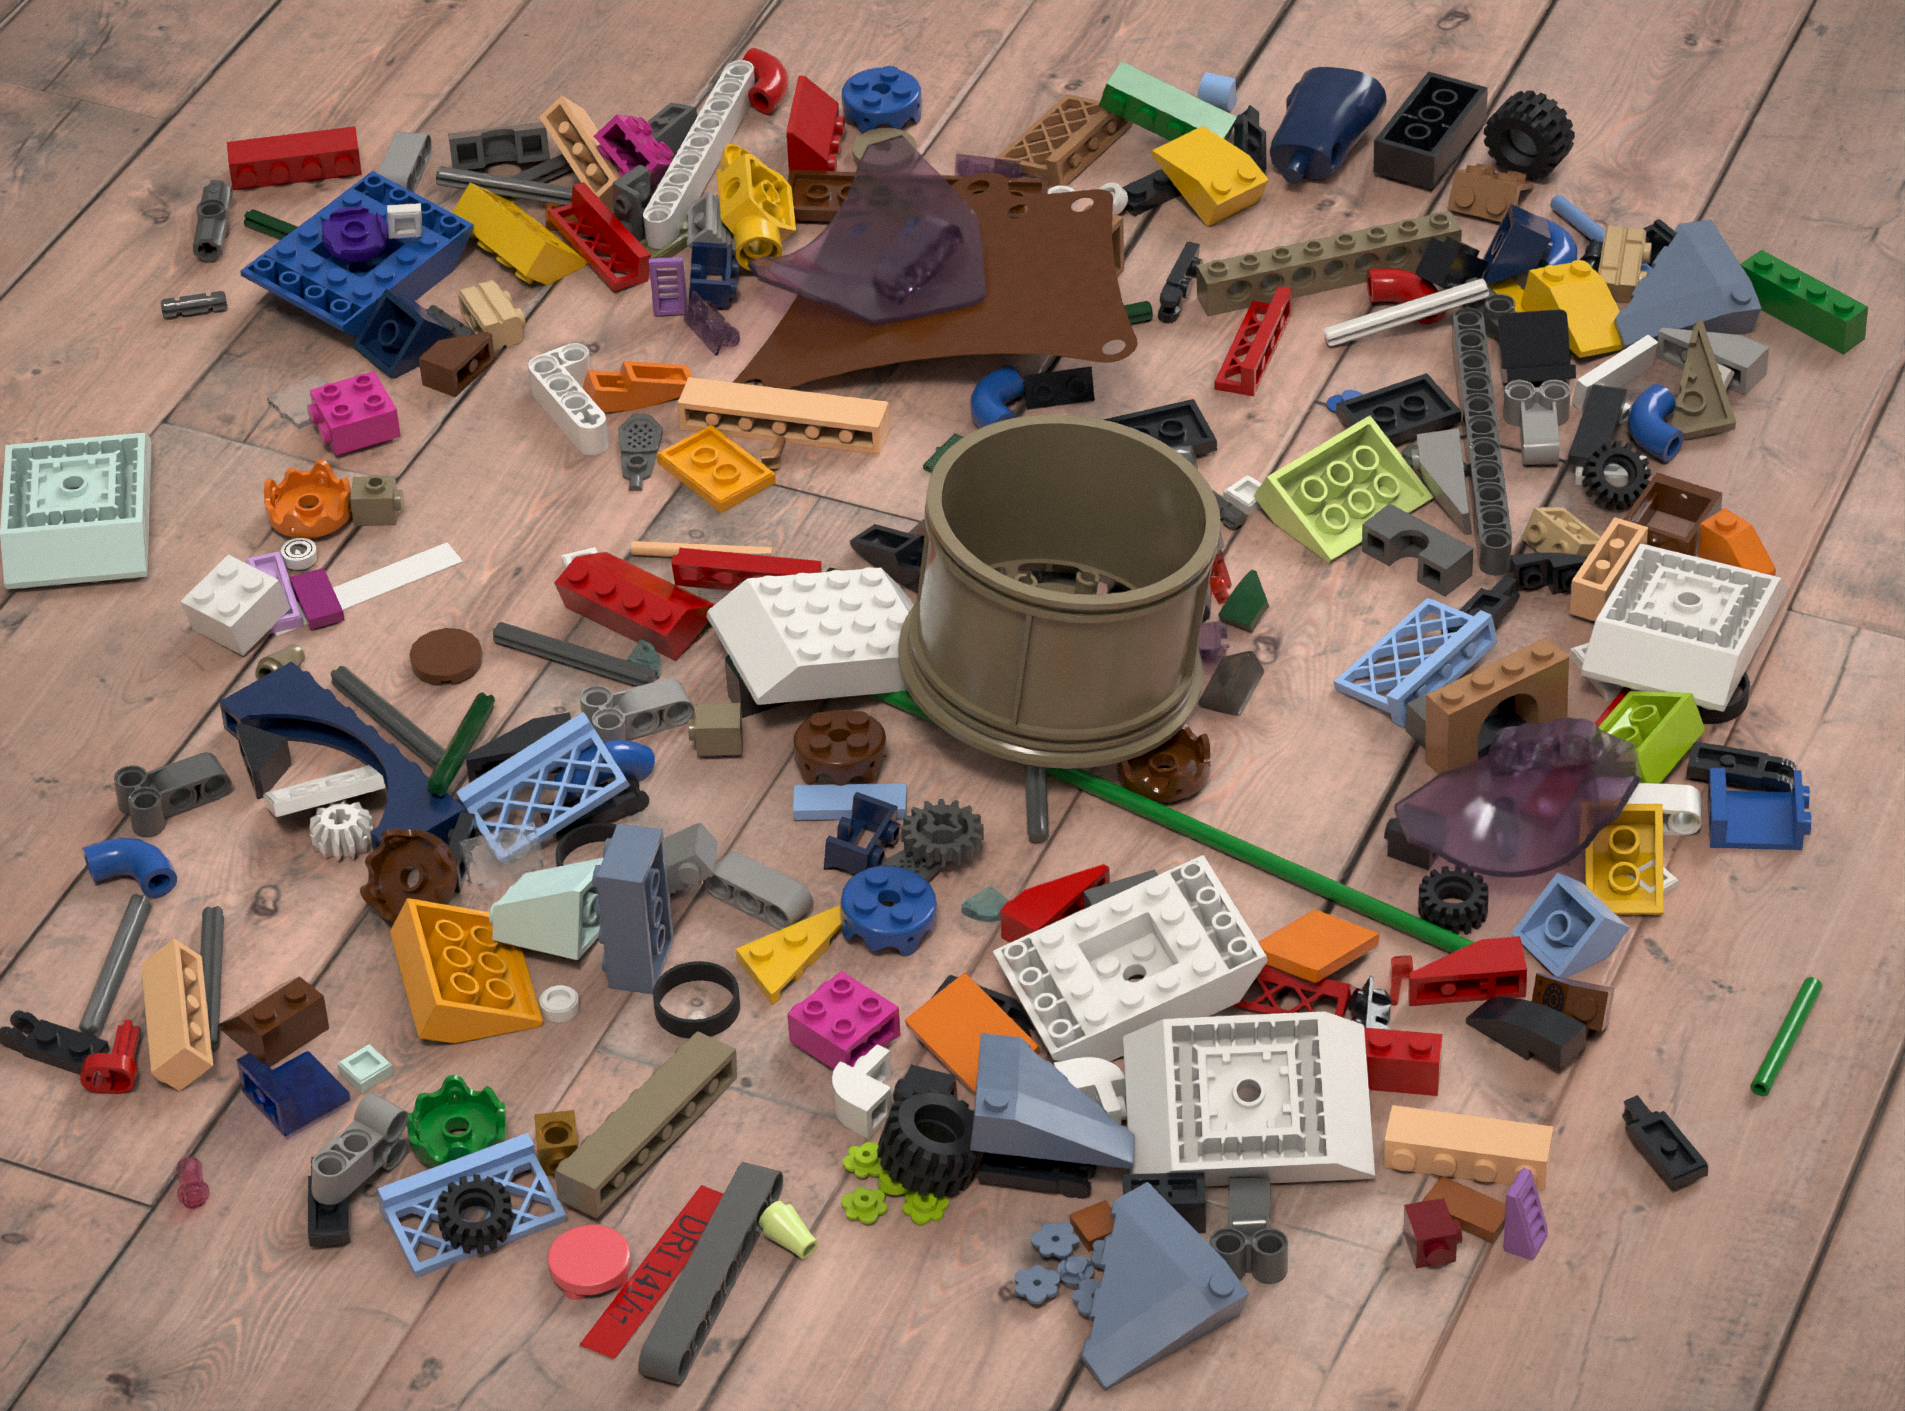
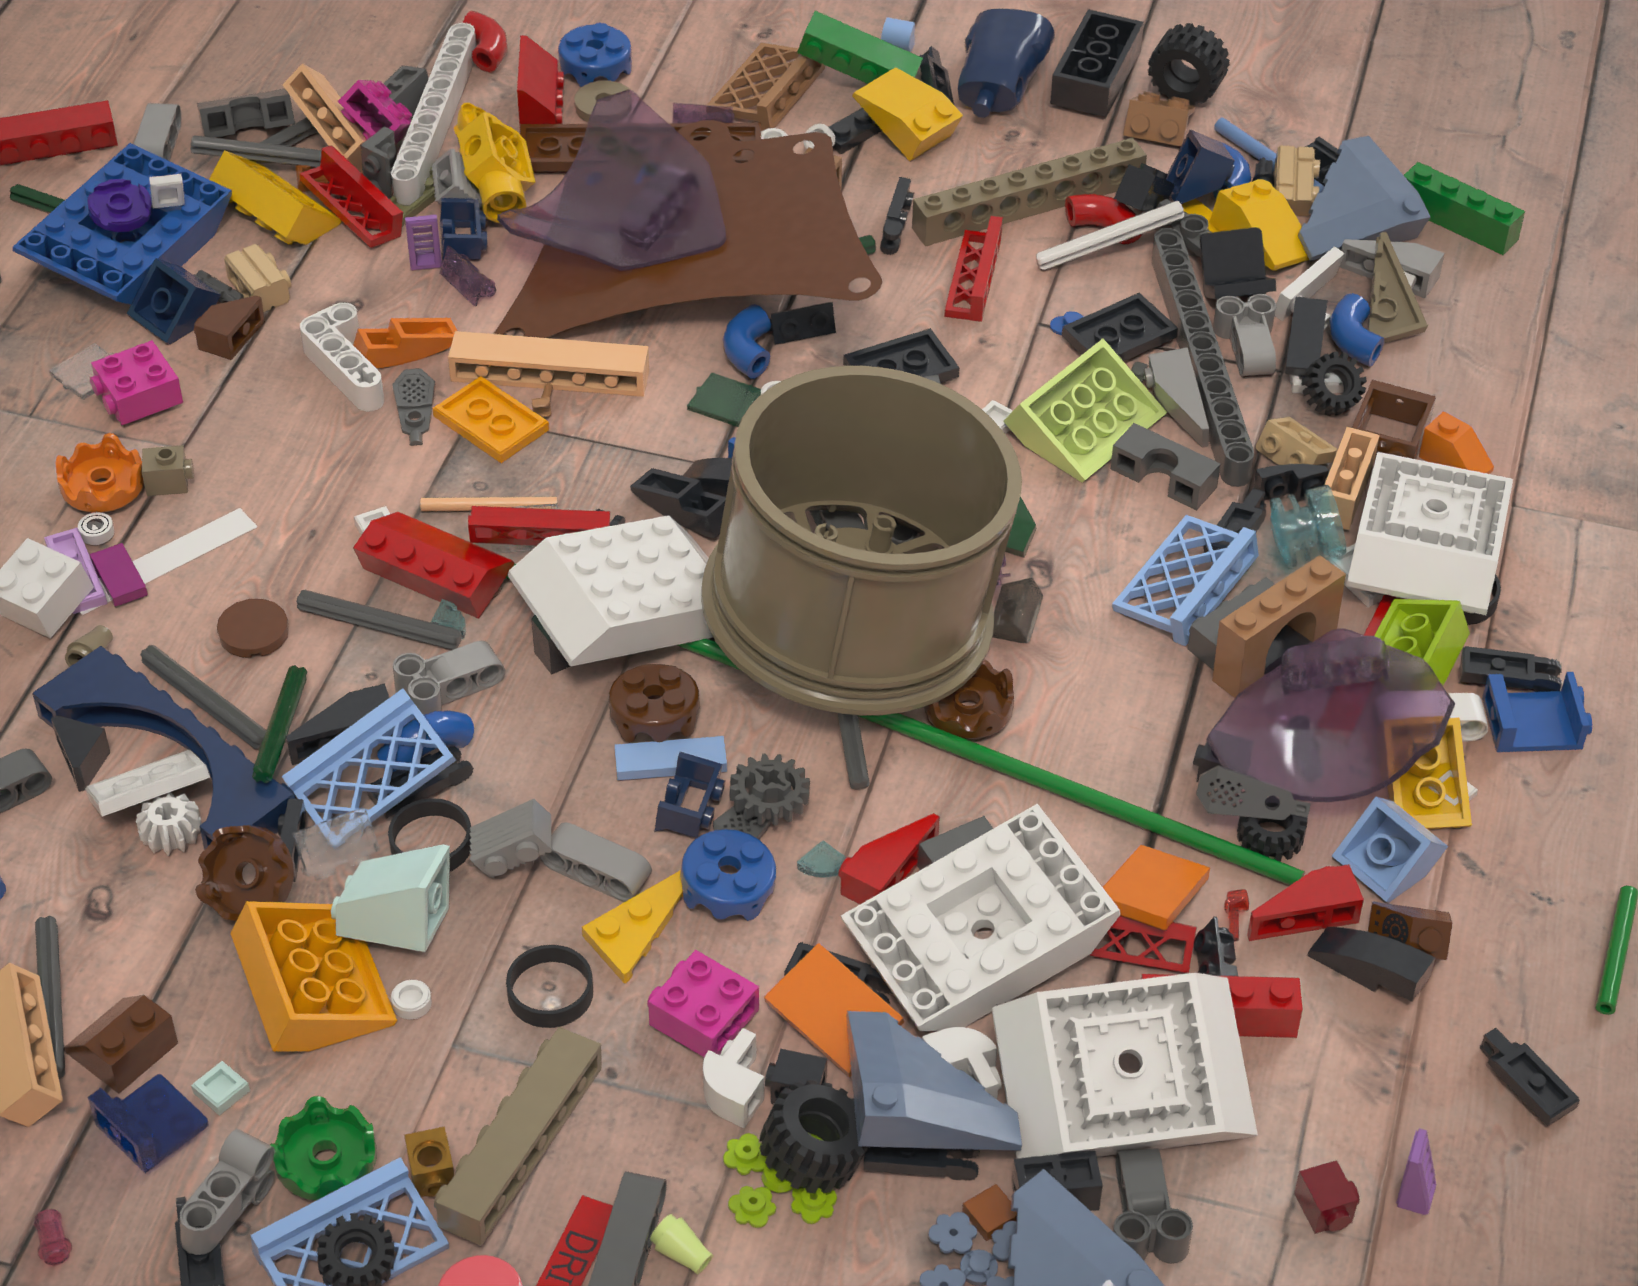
camera: 10 degrees left, 5 degrees up
sand blue brick [592,823,674,994] -> none
dark tan brick [688,703,743,756] -> none
light nougat brick [1384,1105,1553,1190] -> none
dark orange tile [1422,1176,1506,1243] -> none
none -> dark grey piece [1196,765,1311,820]
none -> clear light blue wheel [1270,484,1347,569]

